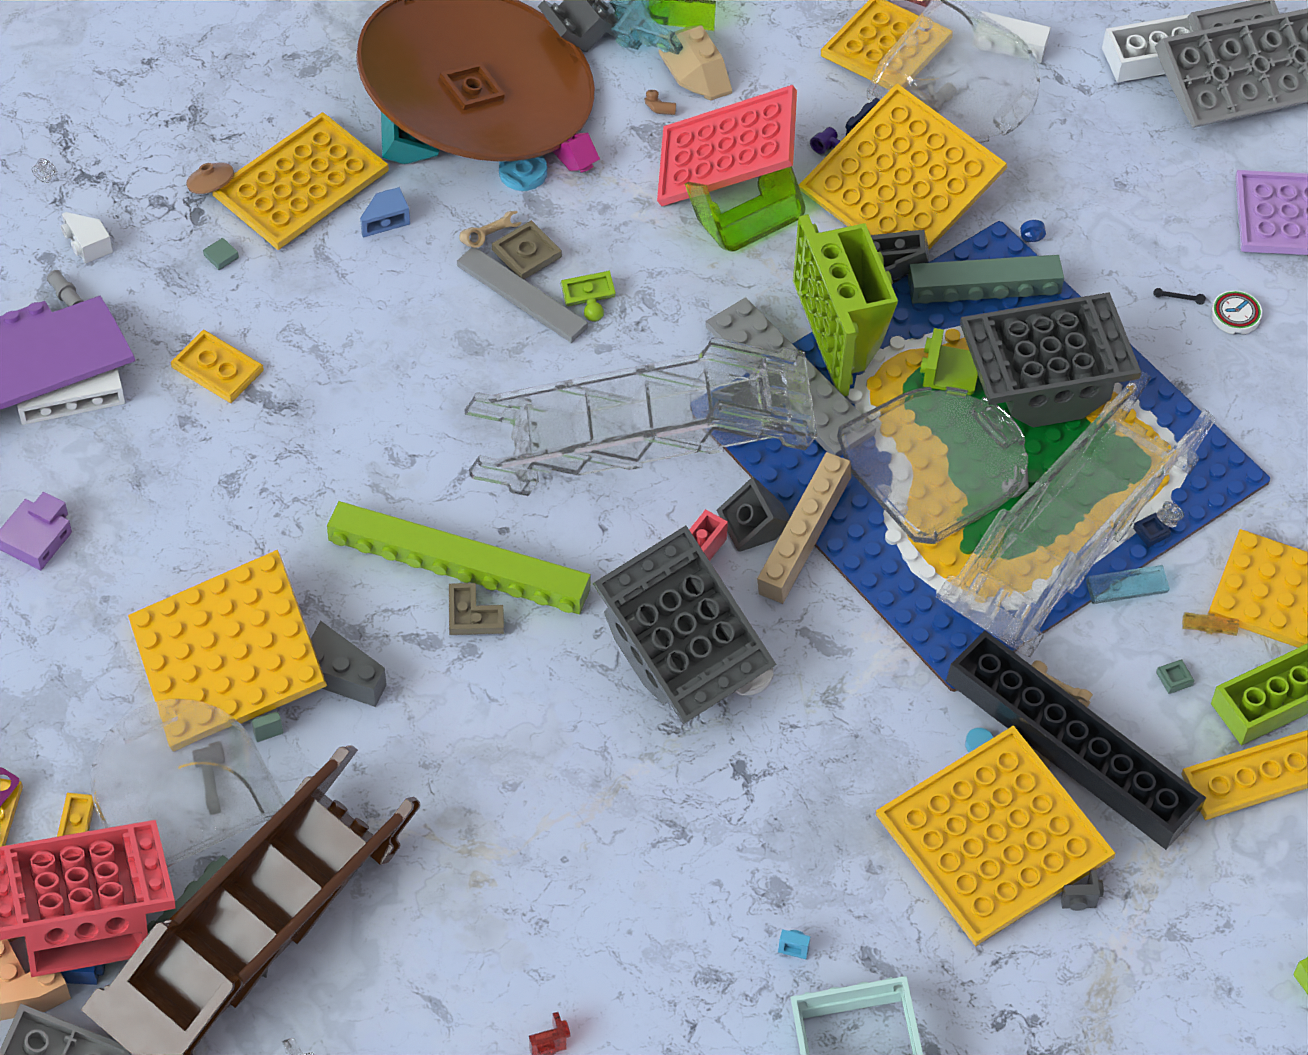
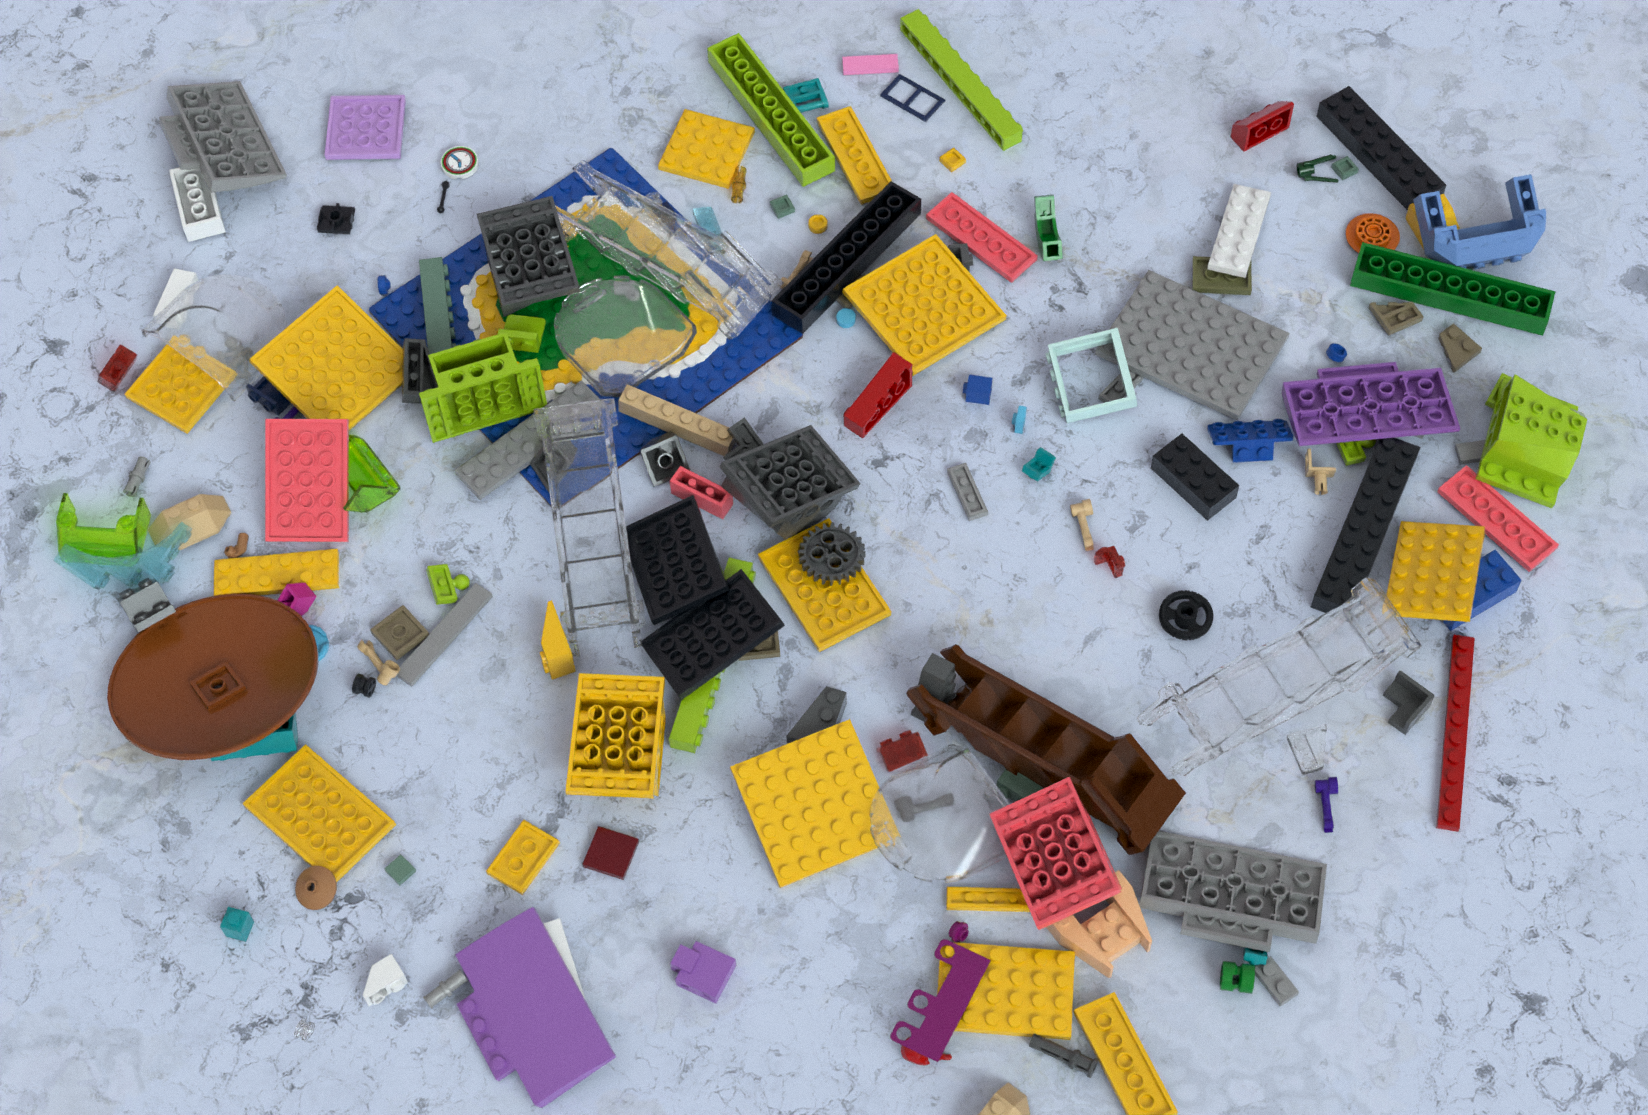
camera: 90 degrees left, 5 degrees up
sand green tile [251,712,283,742] -> none
medium blue slope [360,187,410,238] -> none
none -> light grey pin [123,457,151,497]
none -> yellow plate [214,549,339,596]
none -> teal brick [220,907,254,942]
none -> black piece [317,203,355,234]
none -> black wheel [352,673,376,698]
none -> yellow slope [539,600,576,680]
none -> yellow wedge [565,673,666,799]
none -> dark red tile [582,826,639,880]
none -> black plate [619,495,730,625]
none -> black plate [639,569,785,700]
none -> dark grey panel [723,417,764,460]
none -> yellow plate [758,518,891,652]
none -> dark grey gear [798,522,866,586]
none -> yellow tile [808,214,828,234]
none -> red wedge [843,352,913,439]
none -> clear red bracket [876,730,928,772]
none -> dark grey wedge [911,653,956,722]
none -> coral plate [926,192,1038,283]
none -> yellow tile [939,147,966,172]
none -> light grey tile [947,463,988,521]
none -> magenta plate [949,921,969,943]
none -> blue brick [962,375,993,405]
none -> teal bracket [1022,447,1056,482]
none -> green arch [1034,194,1063,261]
none -> tan brick [1070,499,1094,551]

